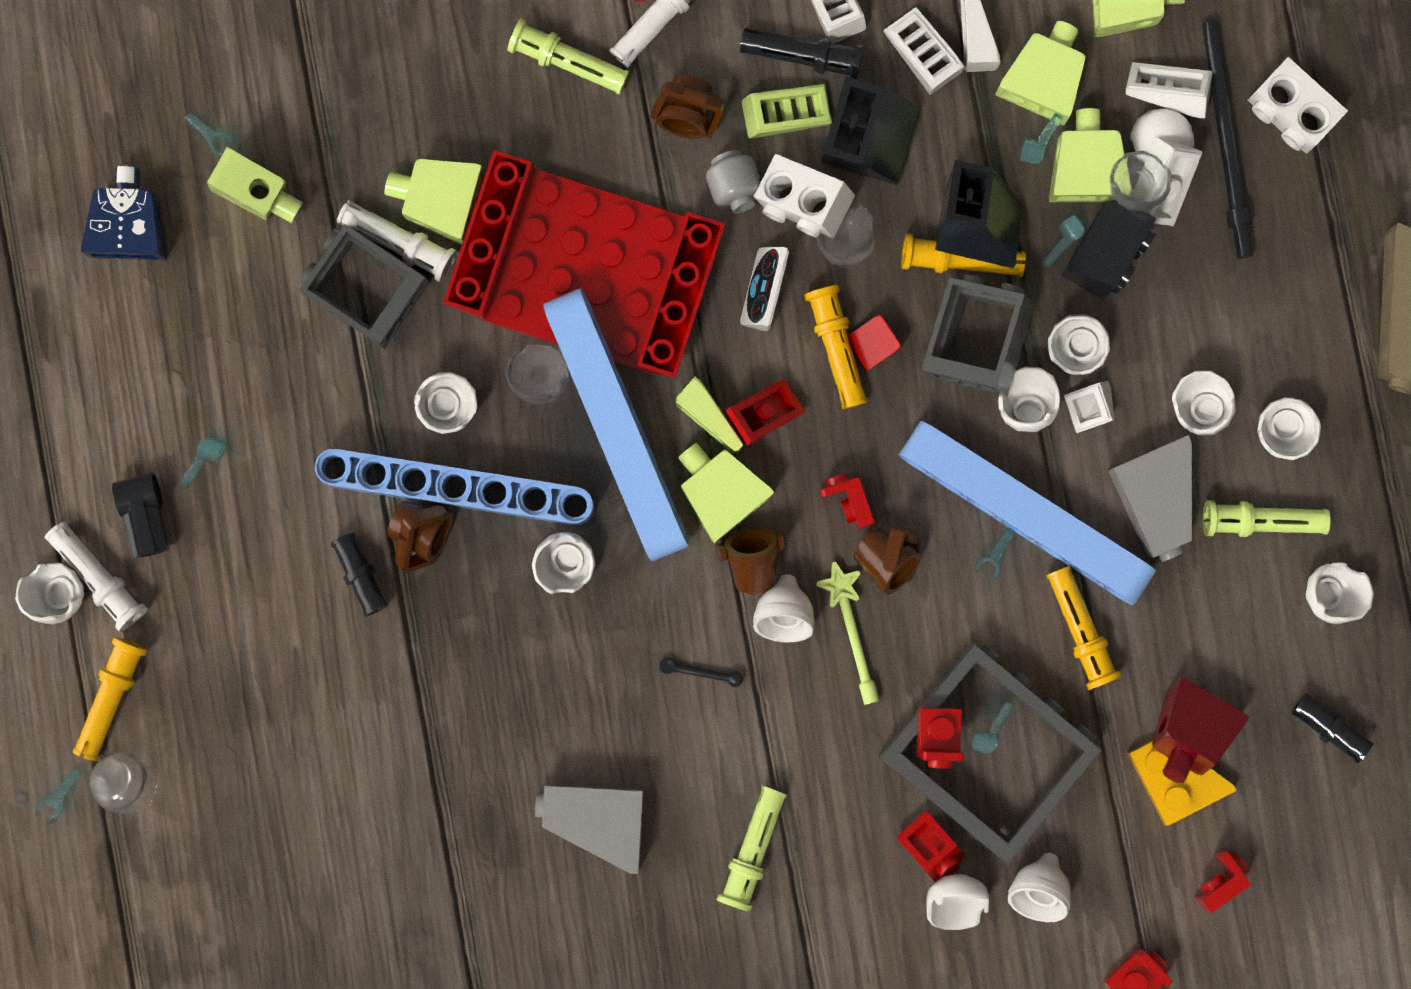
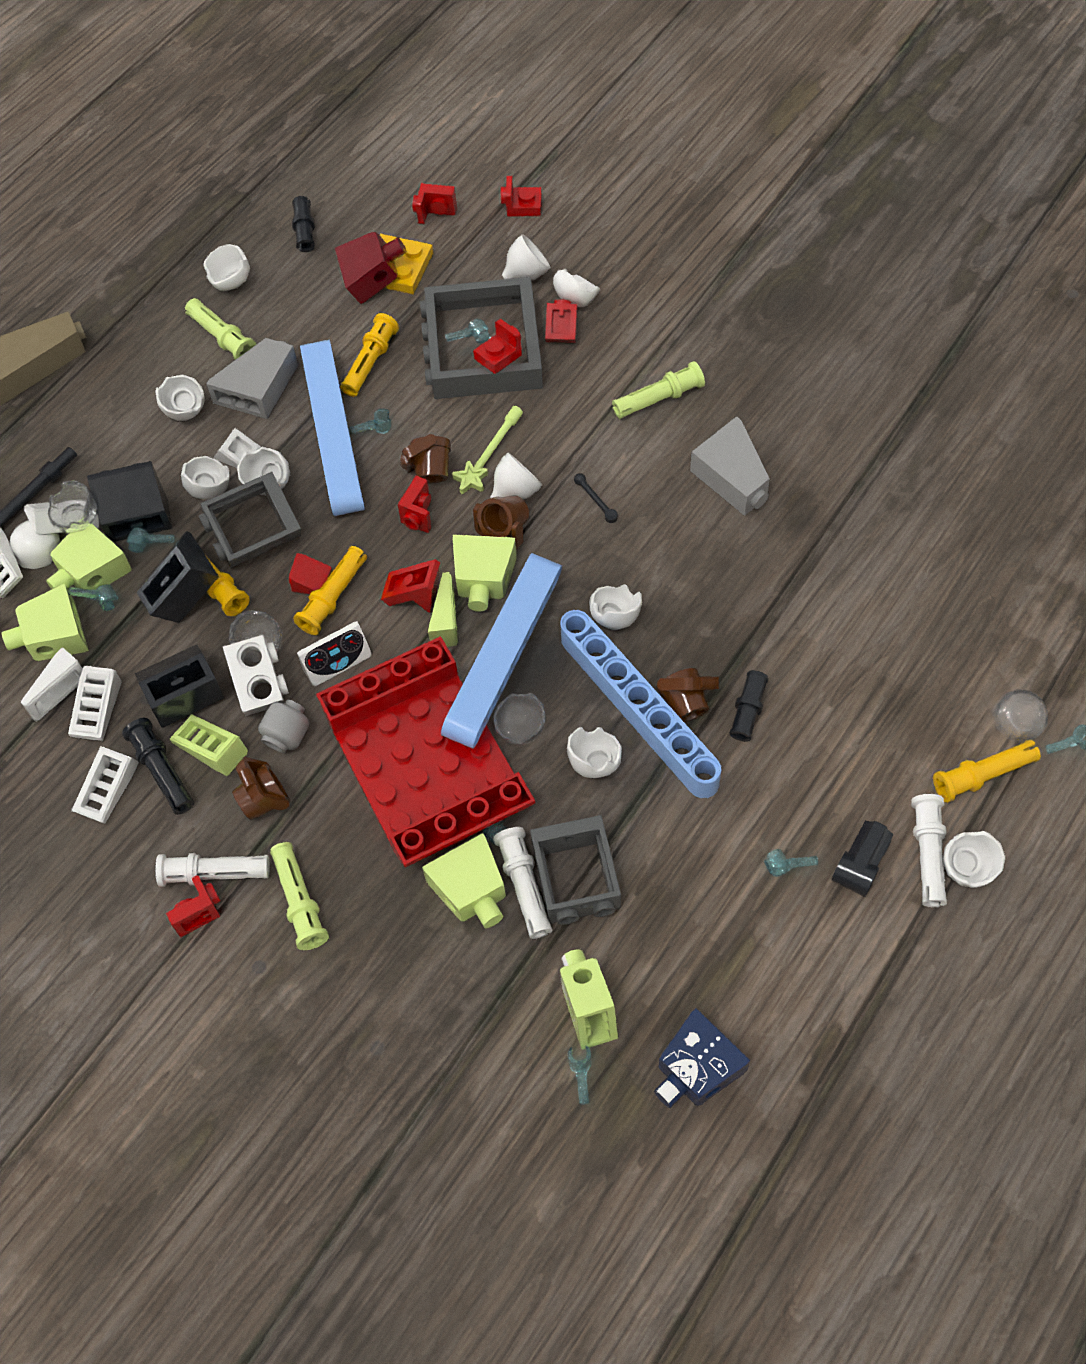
camera: 130 degrees left, 25 degrees down
white hair [1257,397,1321,460] -> none

